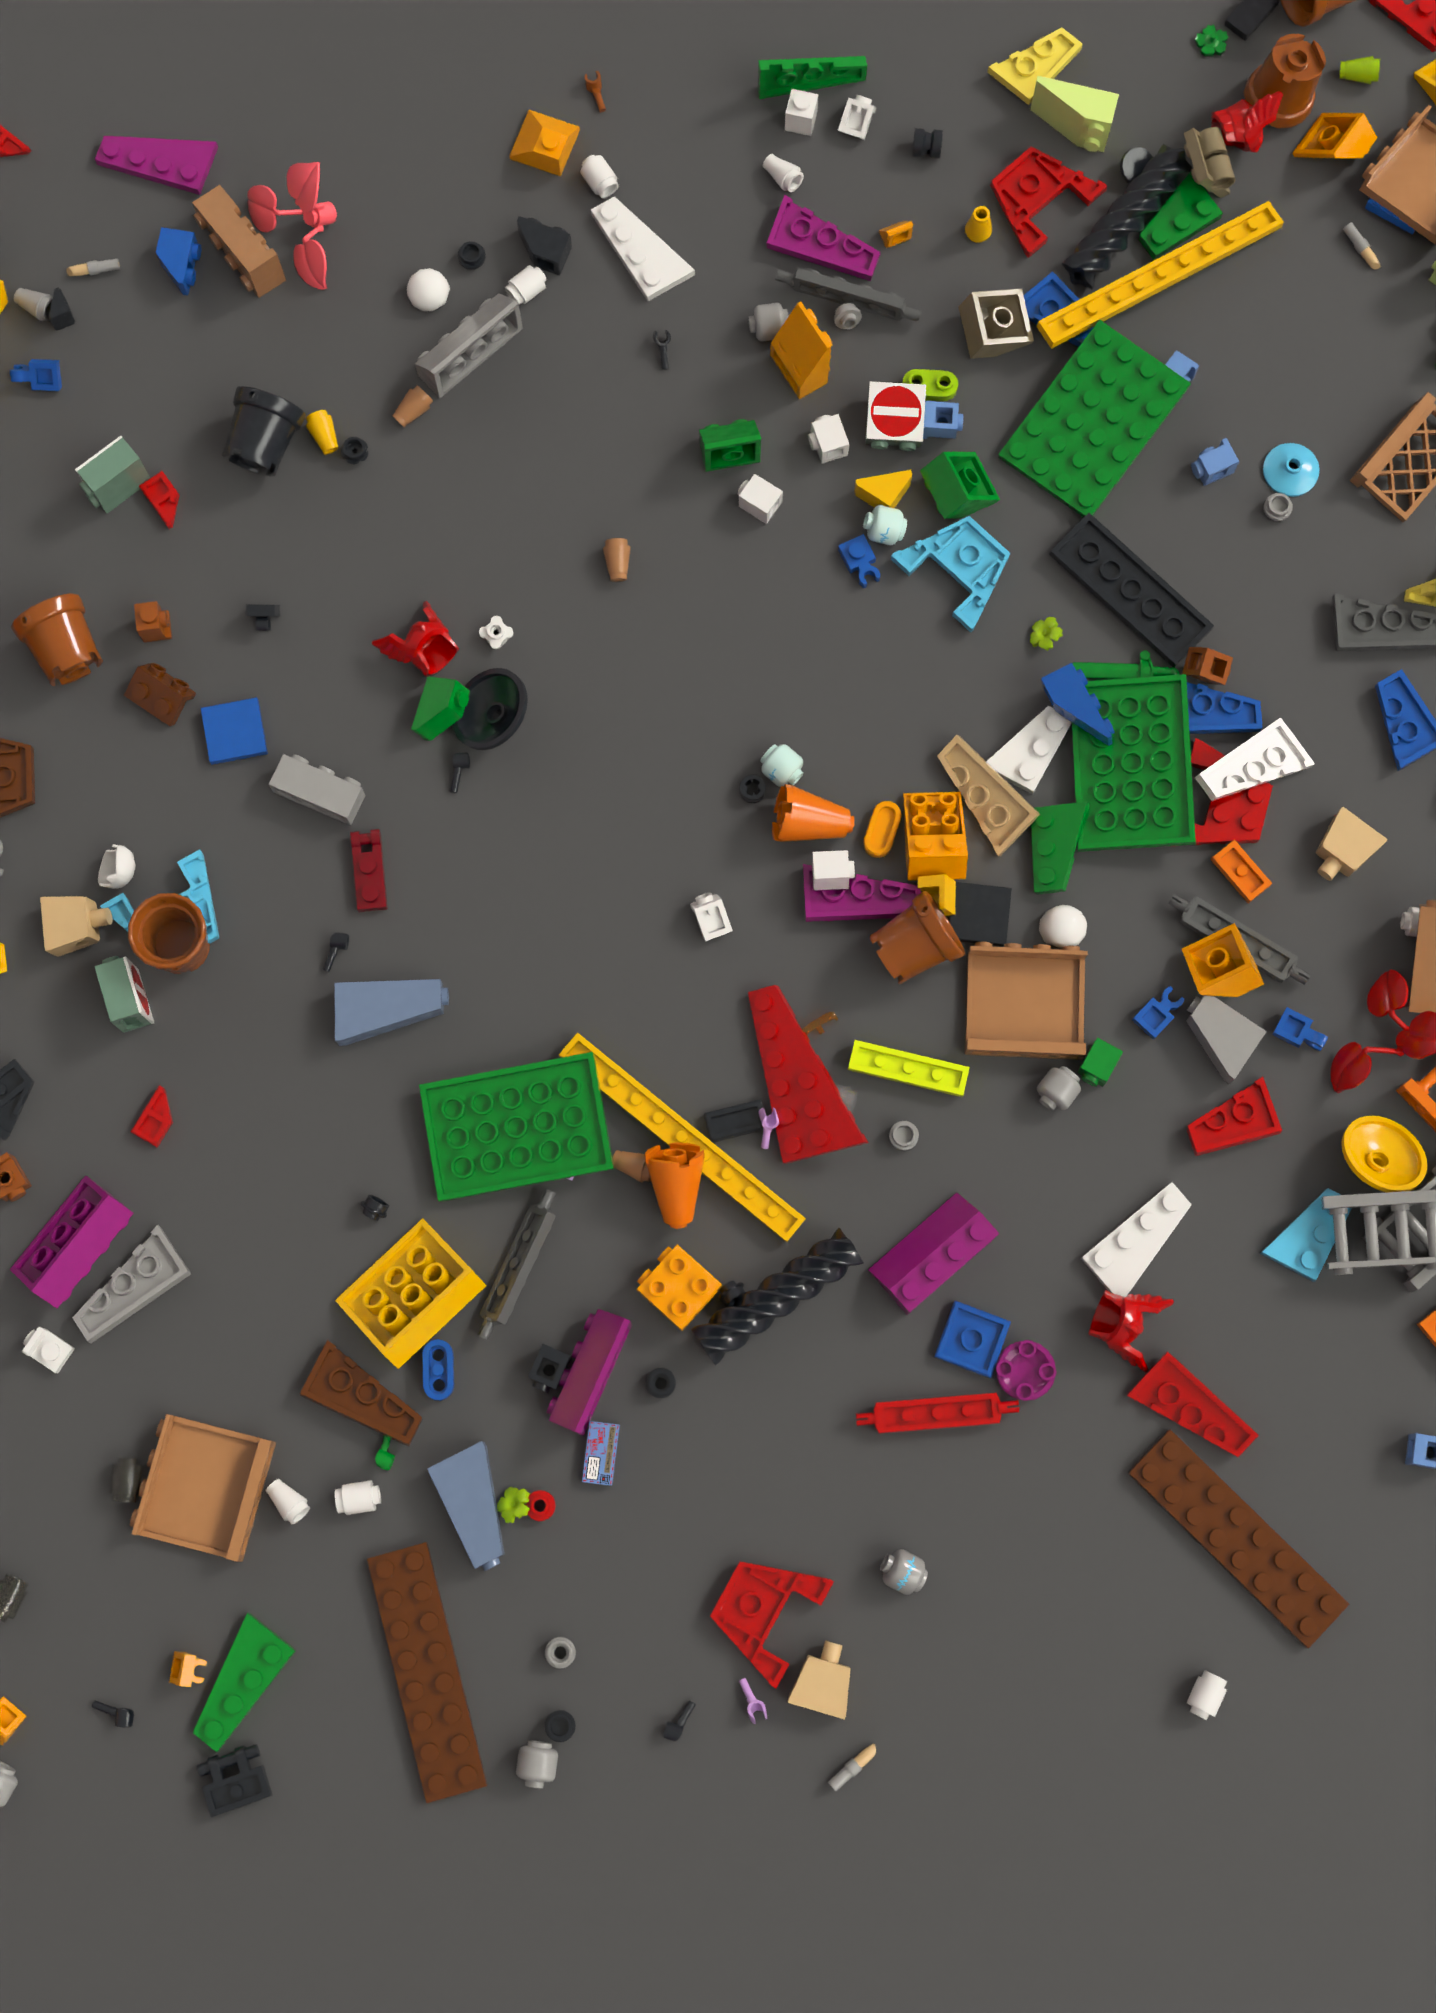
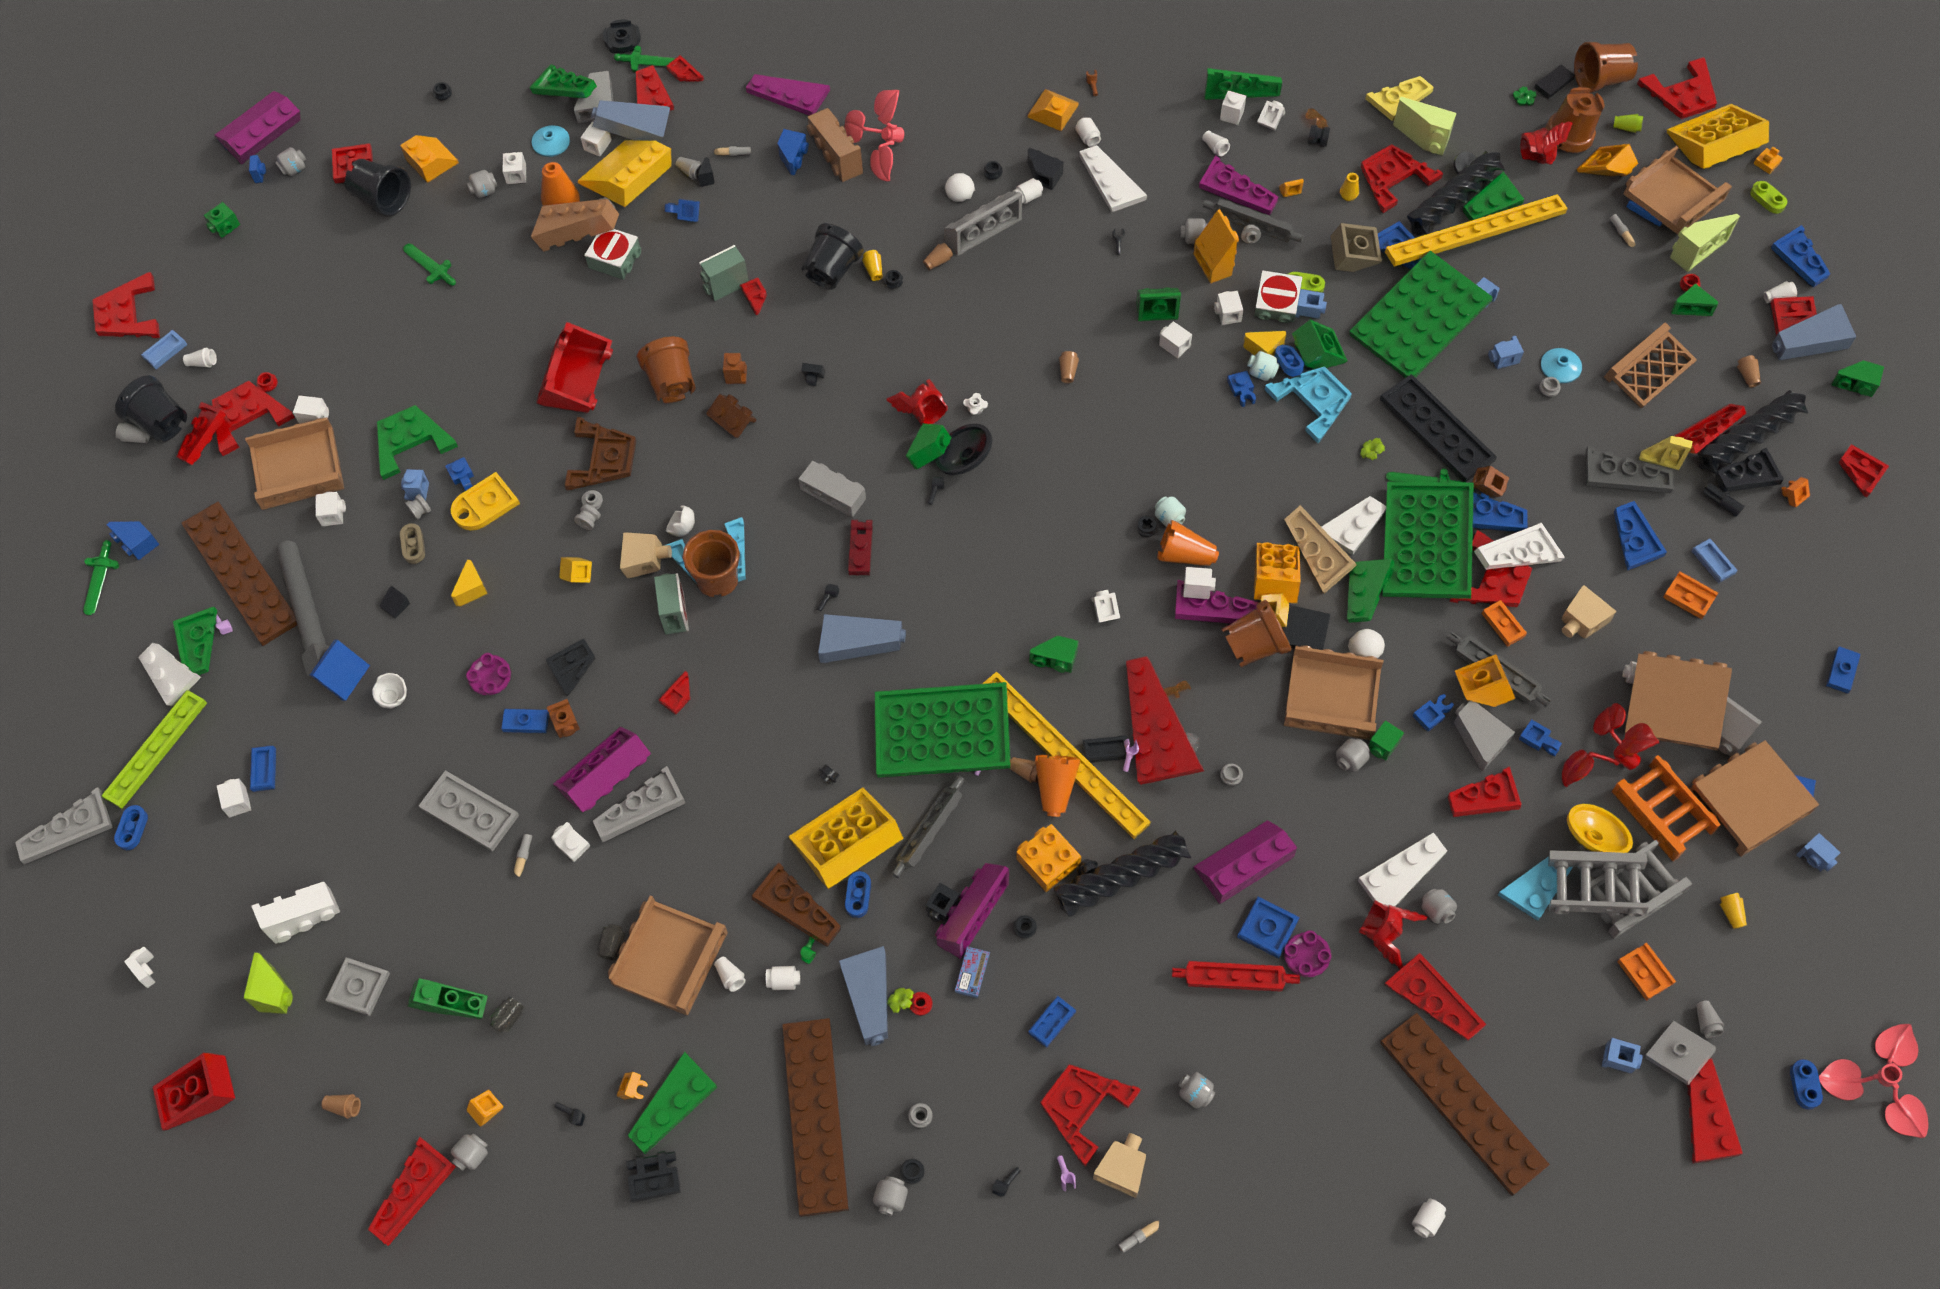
camera: 10 degrees right, 15 degrees down
blue tile [201,697,268,765] -> none
neon yellow plate [848,1040,970,1097] -> none
light orange tile [863,801,901,858] -> none
blue slope [1041,663,1115,746] -> none
dark tan plate [1184,127,1235,198] -> none
none -> blue plate [1028,996,1076,1048]
none -> green slope [1029,635,1079,673]
none -> blue plate [1274,345,1304,377]
none -> clear orange piece [1306,108,1328,128]
none -> light grey head [1422,889,1457,924]

